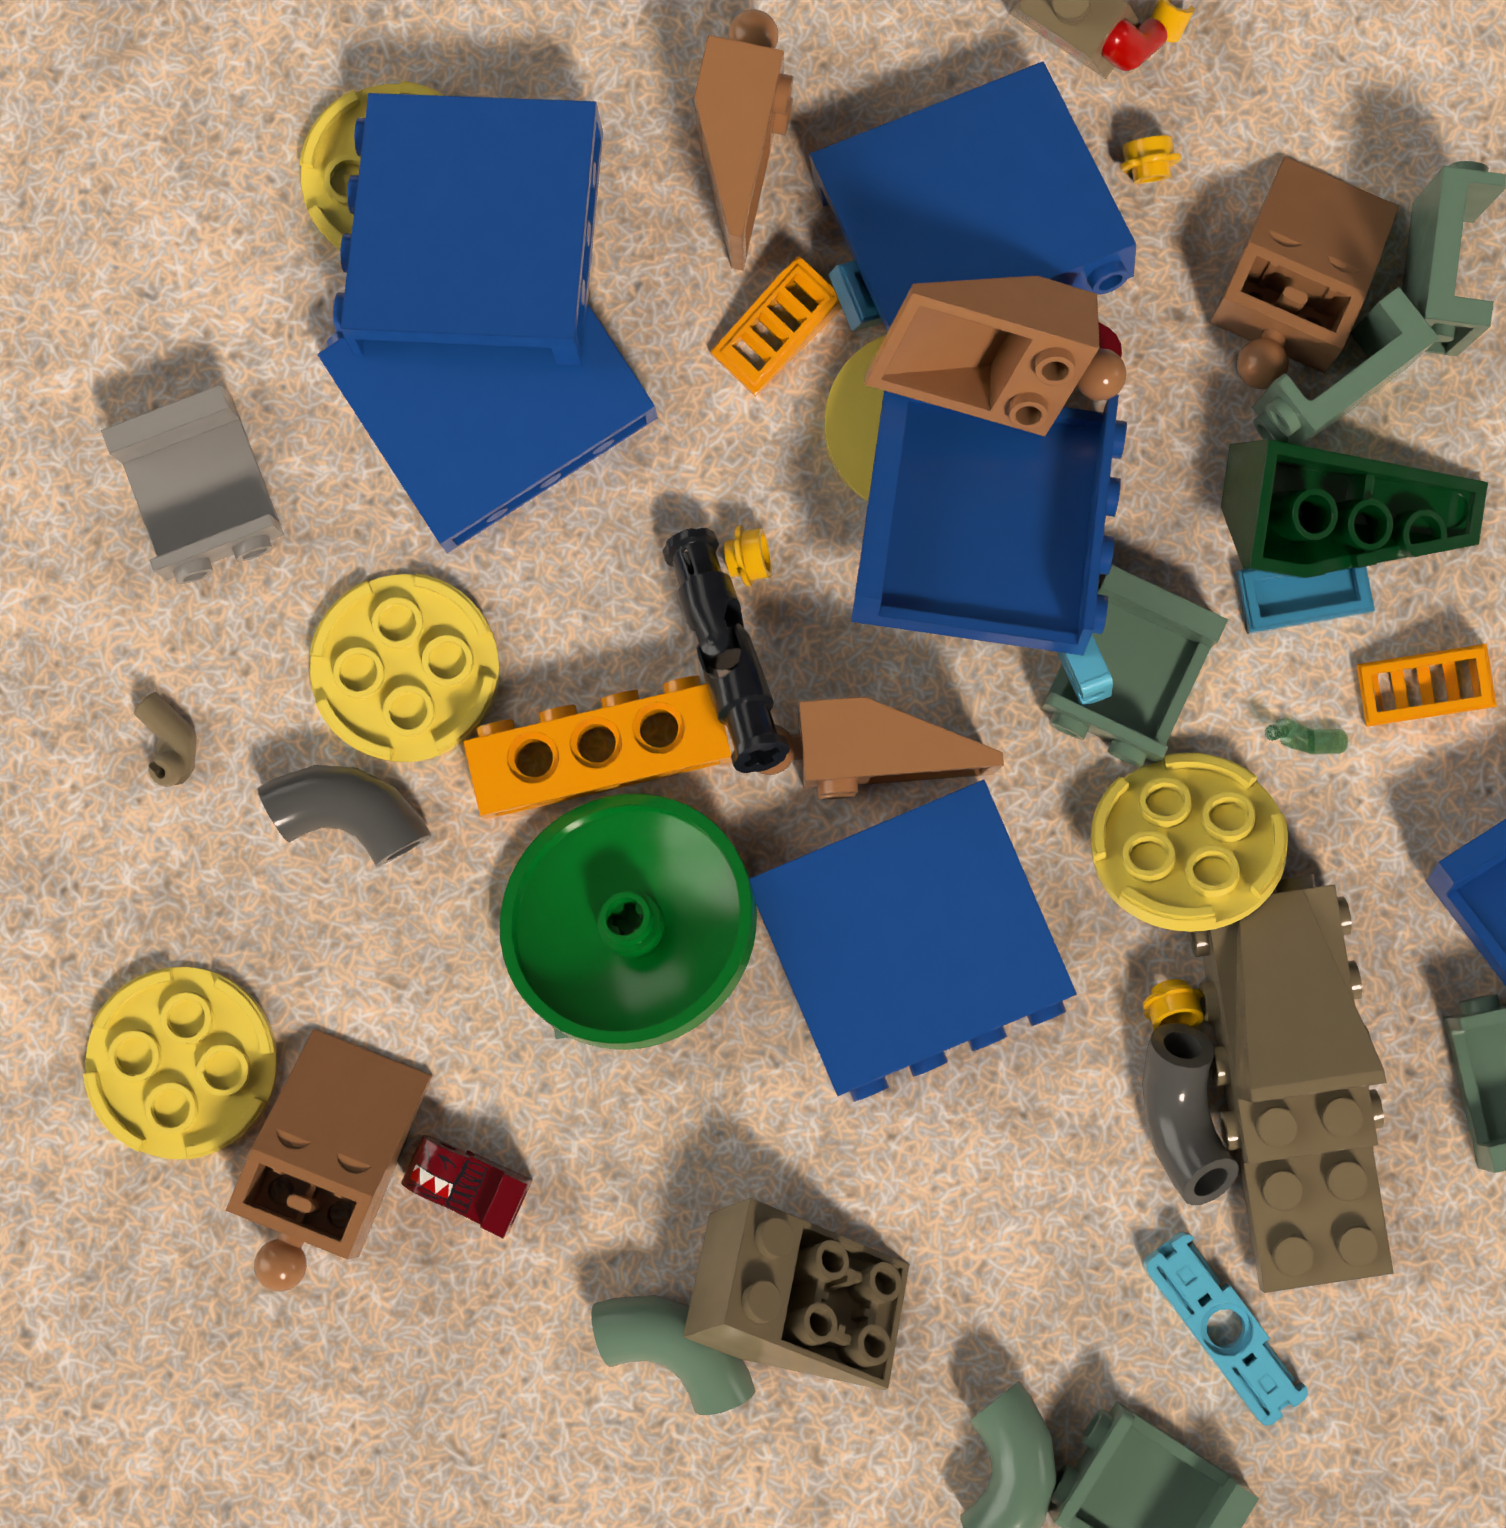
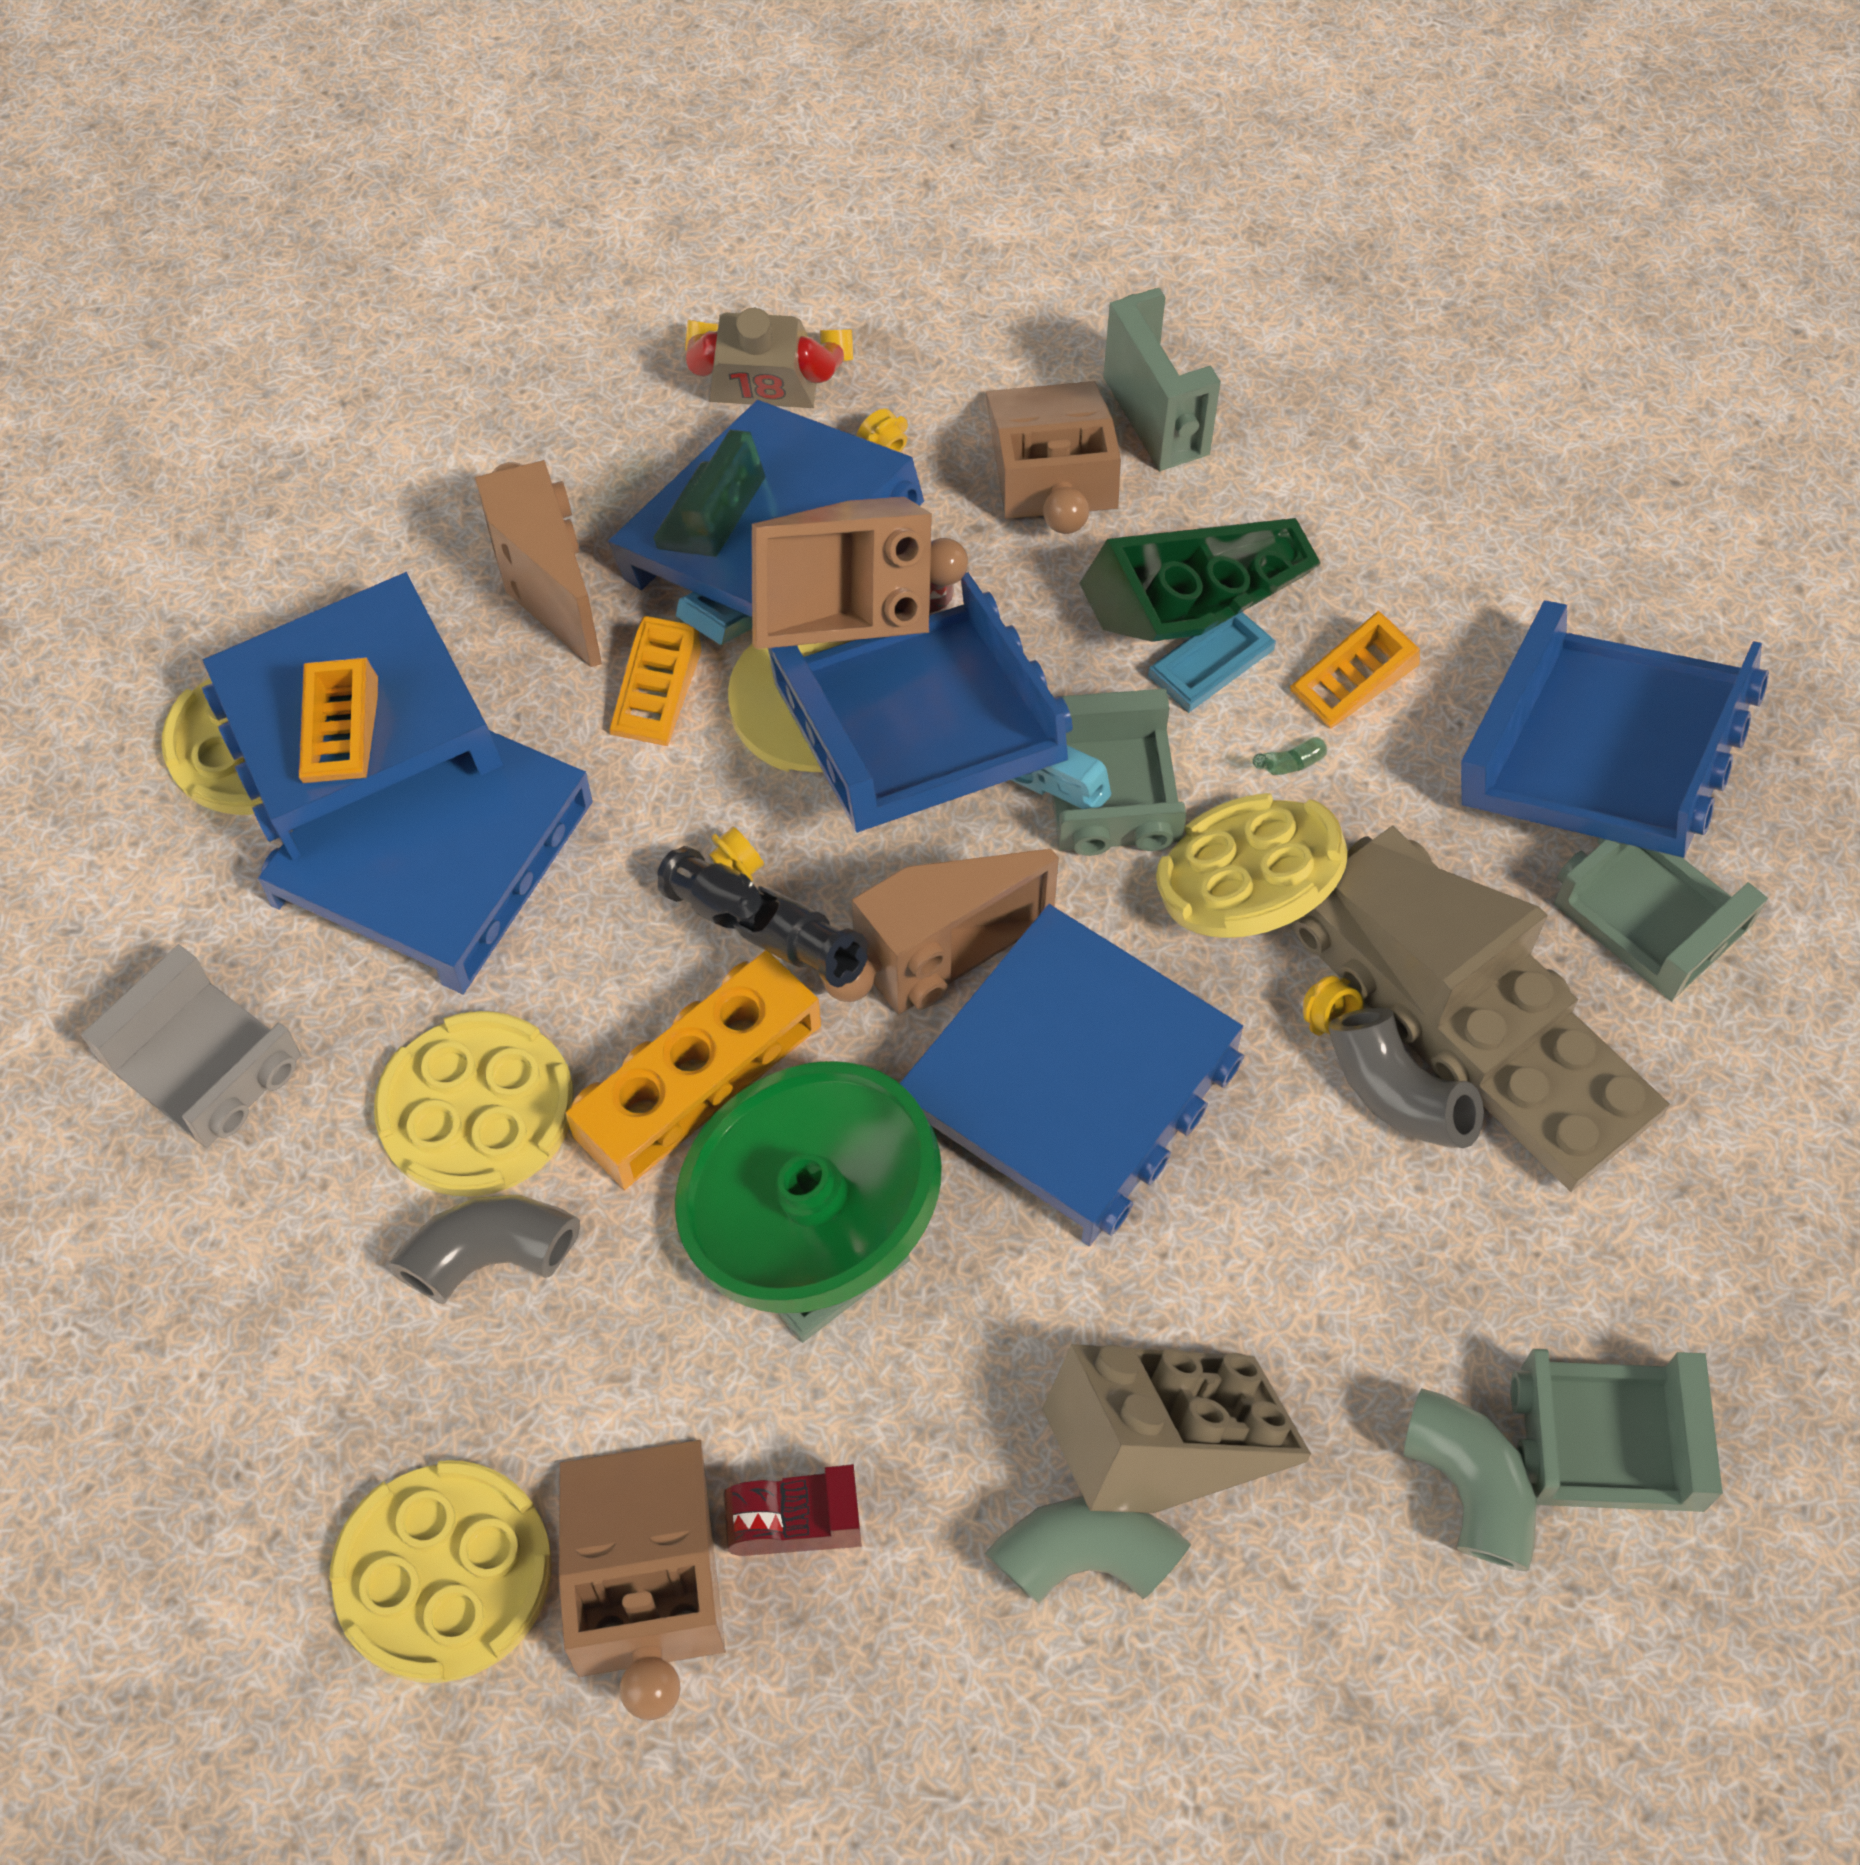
camera: 35 degrees left, 25 degrees down
dark tan arm [134,692,197,787] -> none
medium azure piece [1143,1232,1308,1426] -> none
sand green panel [1251,287,1439,446] -> none
none -> light orange slope [299,658,378,783]
none -> clear green panel [653,429,766,557]

